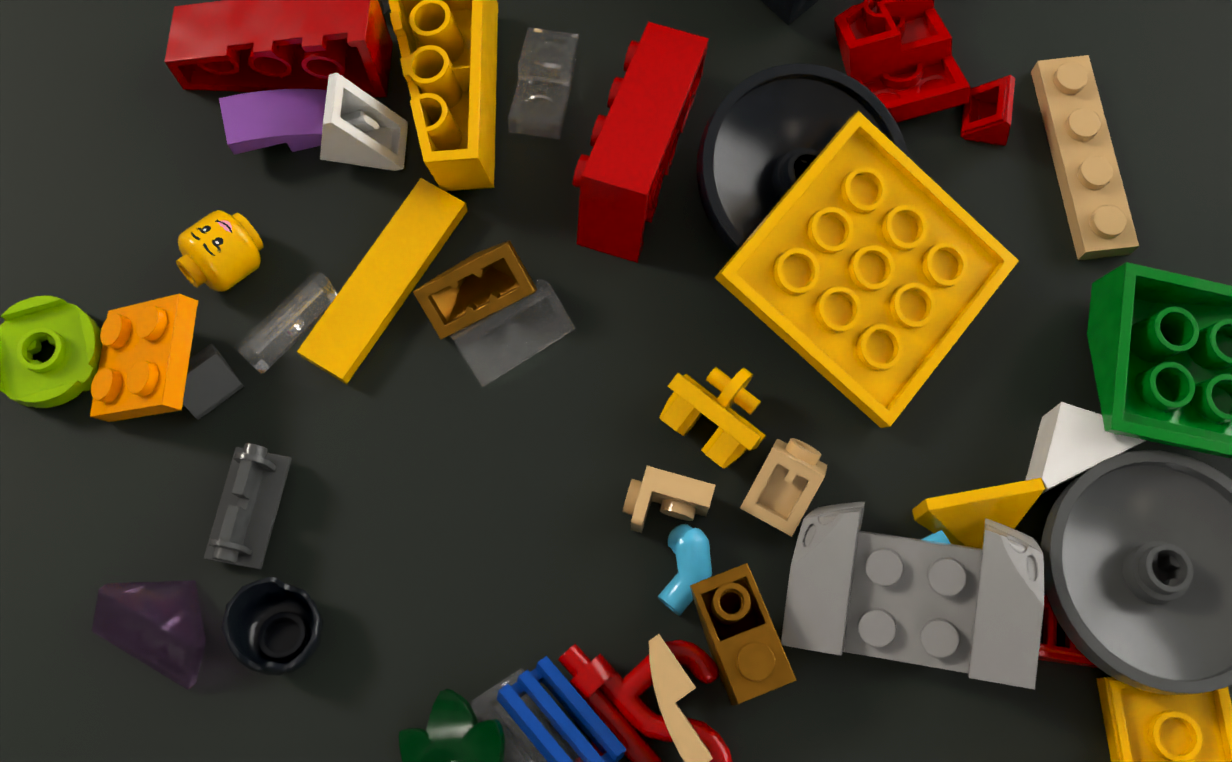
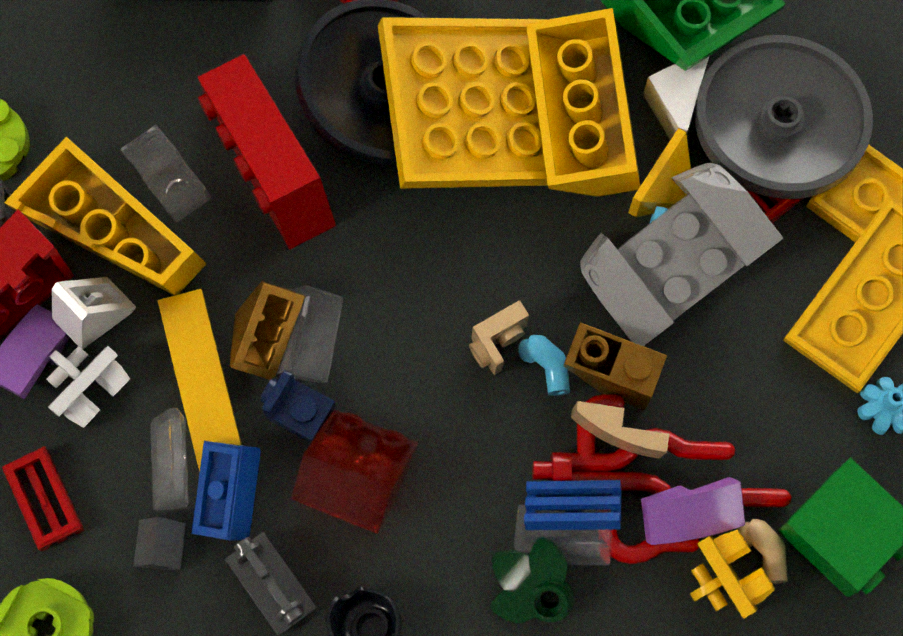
camera: 50 degrees left, 0 degrees up
light orange plate [90,293,198,422] -> none
yellow head [176,210,264,292] -> none
yellow hips [659,367,766,469] -> none
tan bracket [740,438,827,537] -> none
none -> red tile [2,446,85,552]
none -> white hips [46,346,130,428]
none -> blue slope [191,441,261,541]
none -> dark blue bracket [260,370,336,444]
none -> clear red slope [291,409,419,534]
none -> yellow slope [526,8,641,197]

